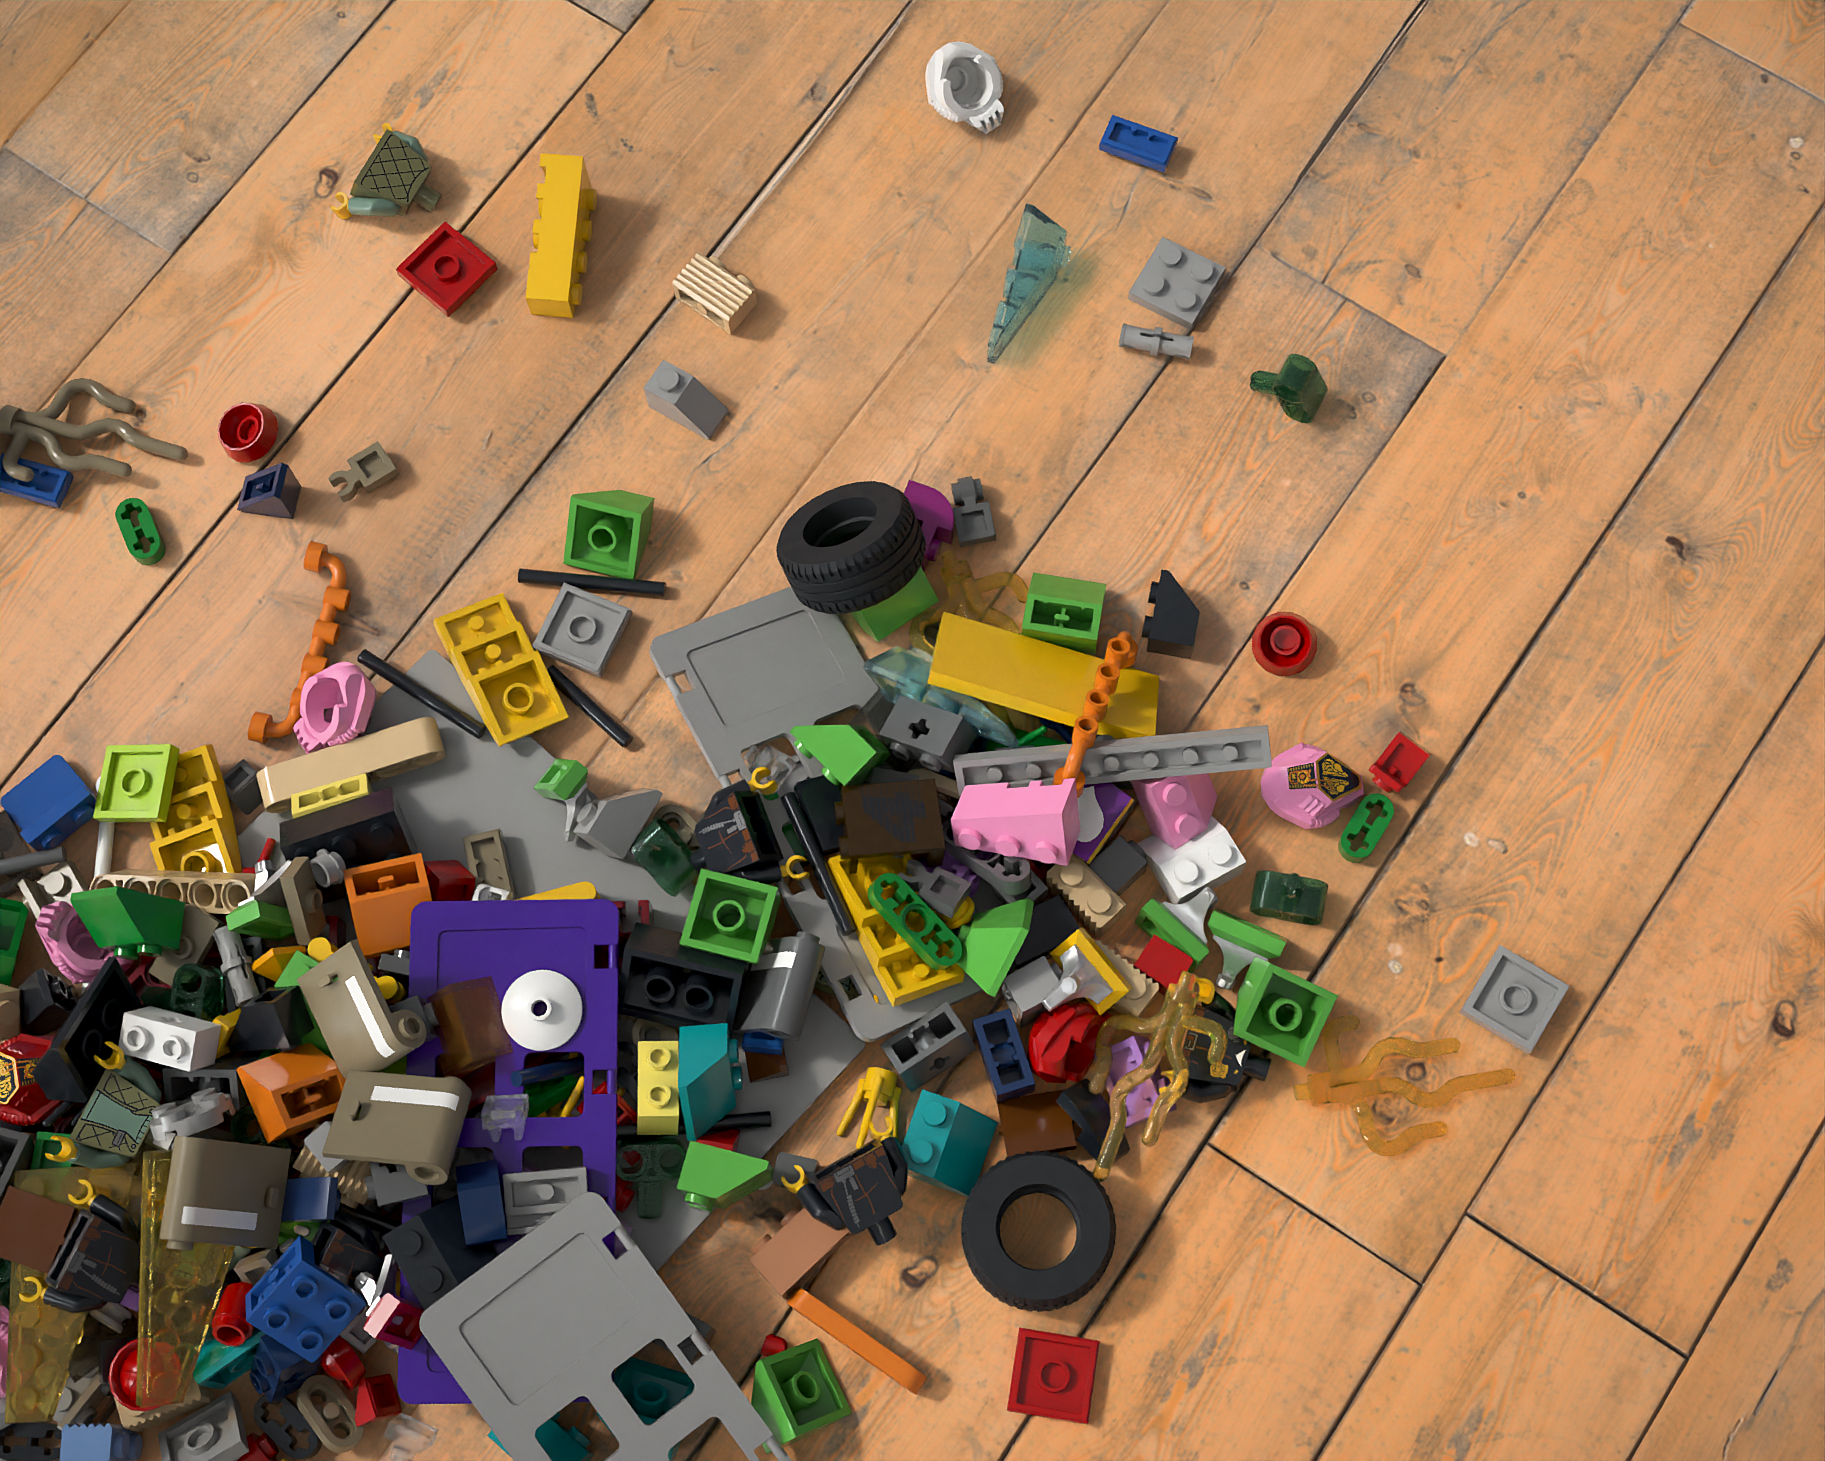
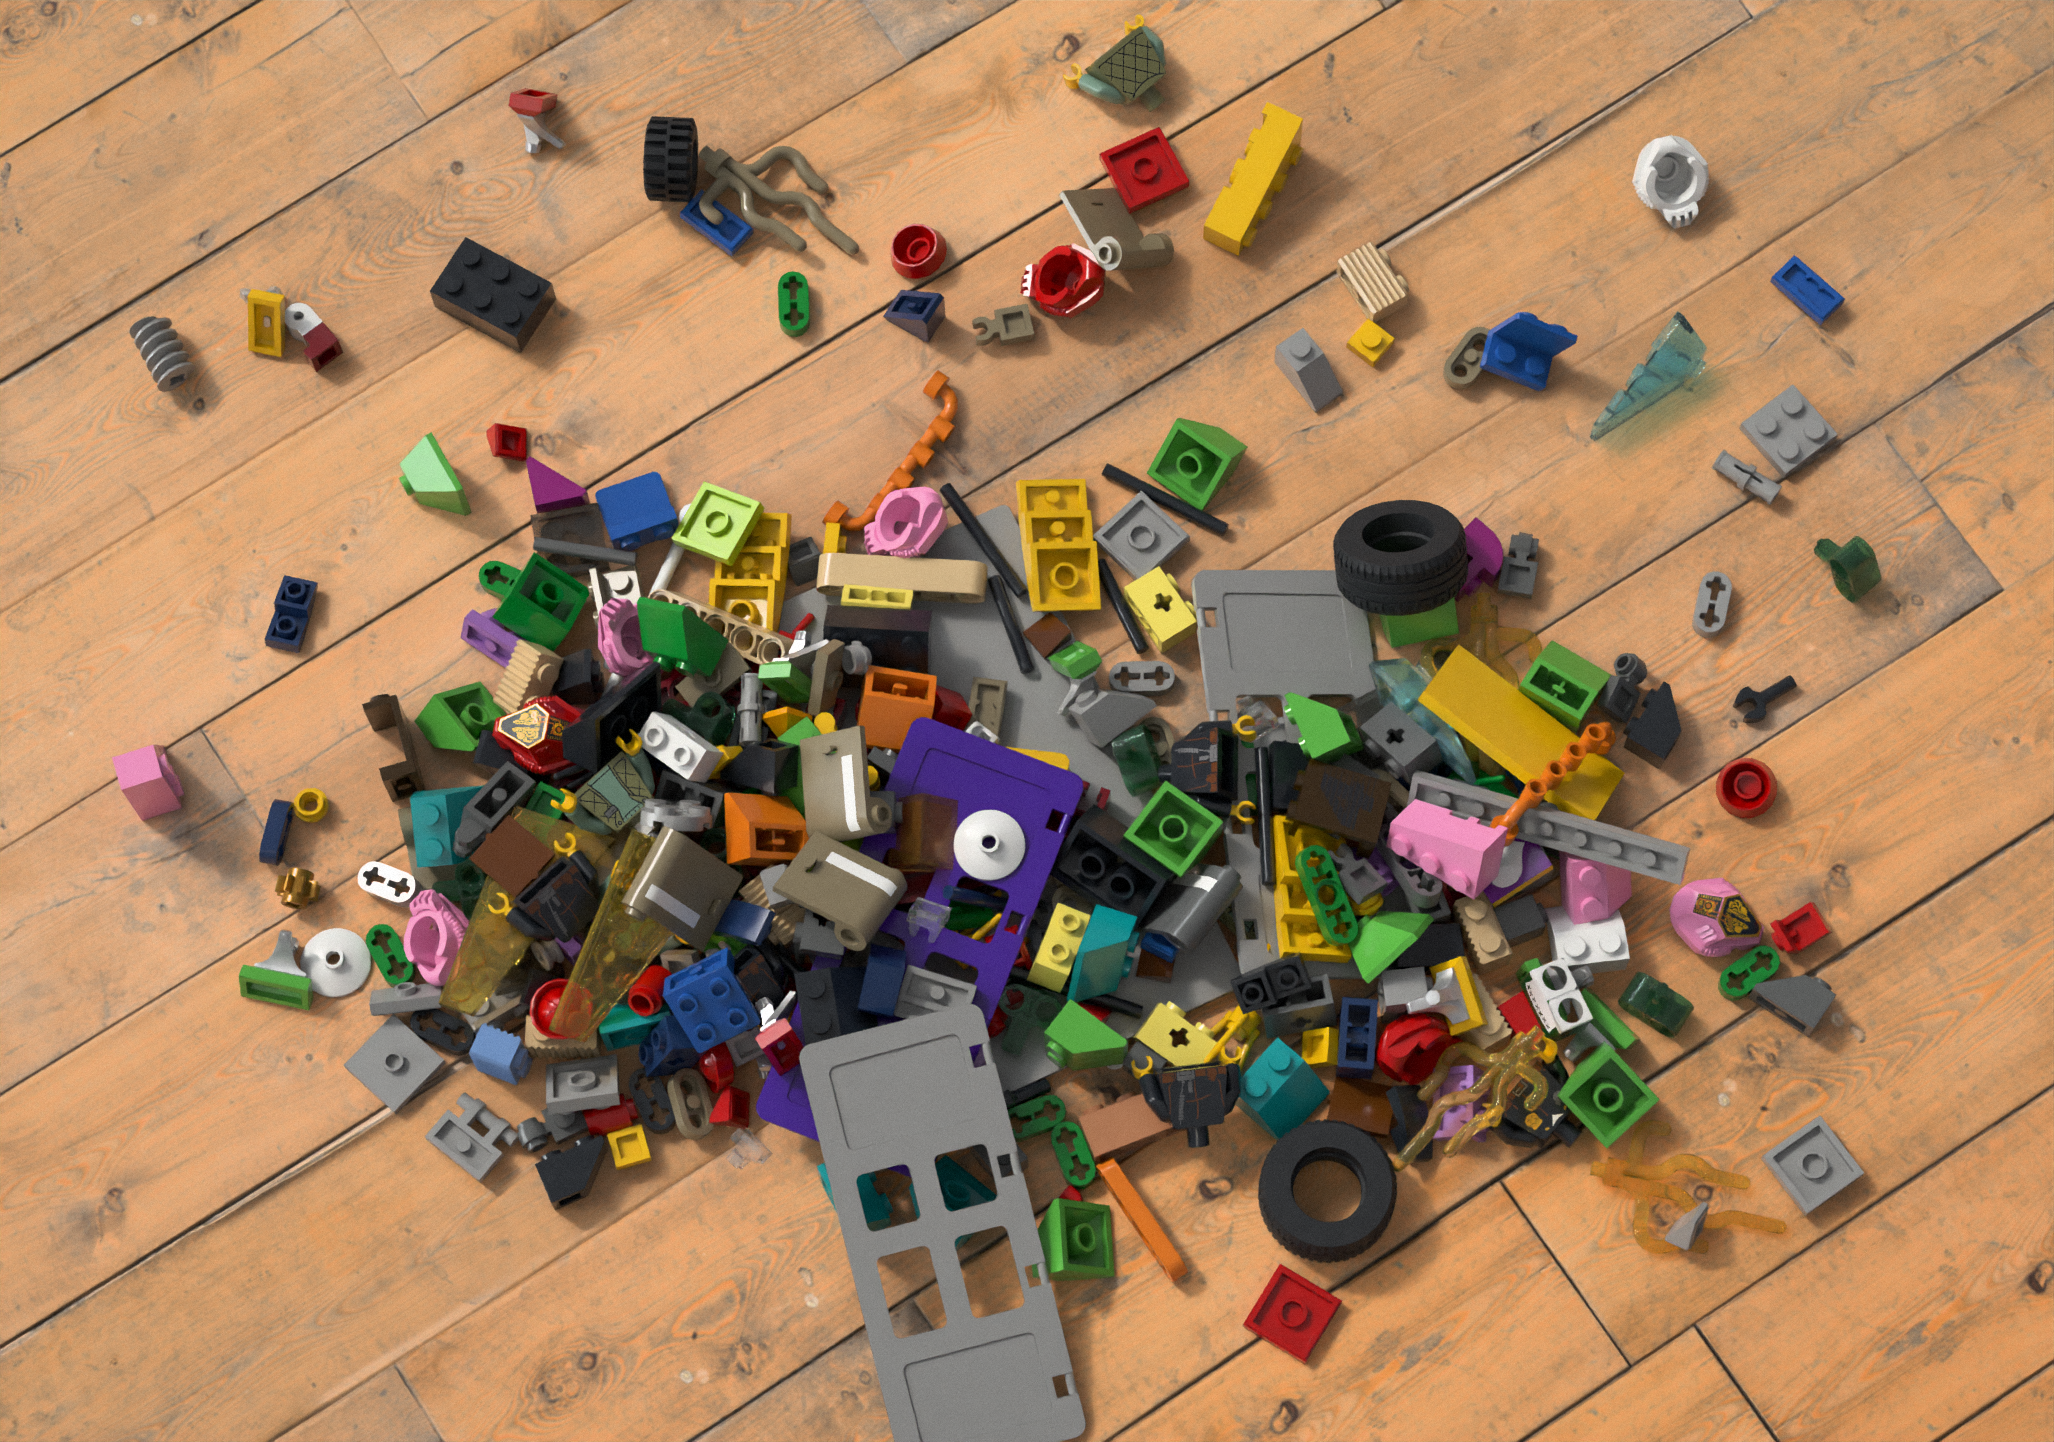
camera: 20 degrees right, 0 degrees up
none -> yellow plate [823,522,847,554]
none -> black bar [987,575,1034,674]
none -> black bar [1003,1079,1051,1110]
none -> green beam [1007,1095,1066,1142]
none -> red helmet [1020,243,1106,319]
none -> reddish brown slope [1023,612,1072,660]
none -> green beam [1051,1121,1096,1190]
none -> dark tan door [1059,188,1174,271]
none -> light grey beam [1109,661,1175,696]
none -> light yellow brick [1124,566,1197,654]
none -> light yellow brick [1133,1001,1217,1067]
none -> black slope [1230,952,1313,1014]
none -> yellow plate [1301,1027,1339,1069]
none -> yellow plate [1346,318,1395,367]
none -> dark tan plate [1443,327,1490,389]
none -> blue bracket [1480,312,1578,391]
none -> white piece [1521,957,1593,1042]
none -> dark grey plate [1597,653,1647,724]
none -> light grey slope [1665,1202,1709,1251]
none -> light grey beam [1692,571,1732,638]
none -> black bar [1733,675,1797,723]
none -> dark grey slope [1748,975,1836,1037]

